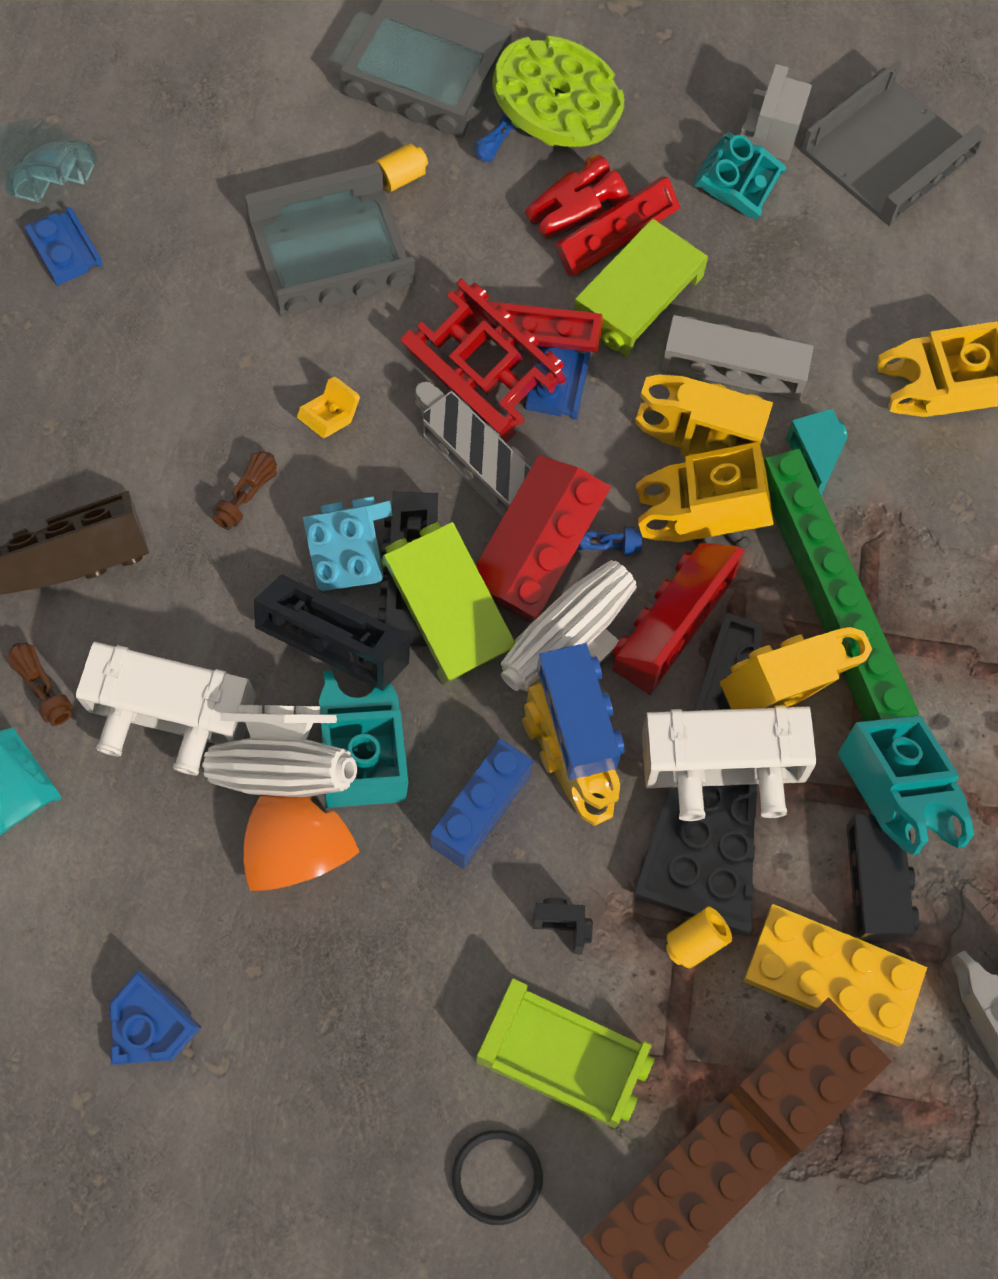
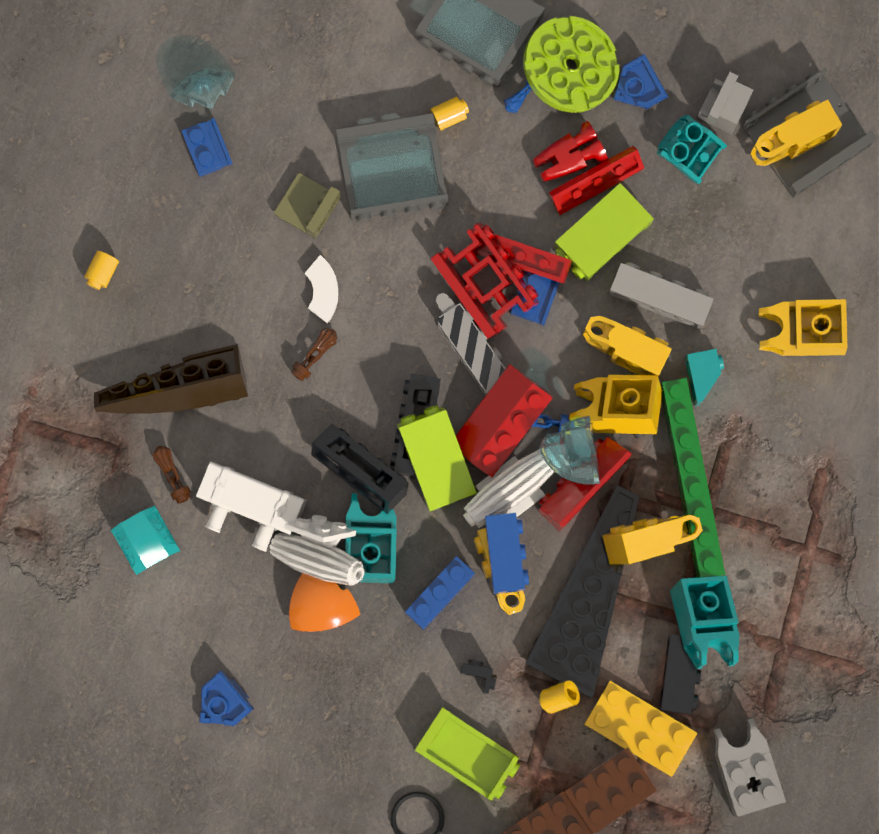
camera: 10 degrees right, 15 degrees up
yellow bracket [297,376,360,439] -> none
medium azure bracket [303,496,393,591] -> none
white piece [642,705,816,821] -> none
none -> olive bracket [274,173,341,239]
none -> white tile [305,255,338,324]
none -> clear light blue brick [540,416,600,484]
none -> blue plate [613,54,668,109]
none -> yellow brick [750,99,842,166]

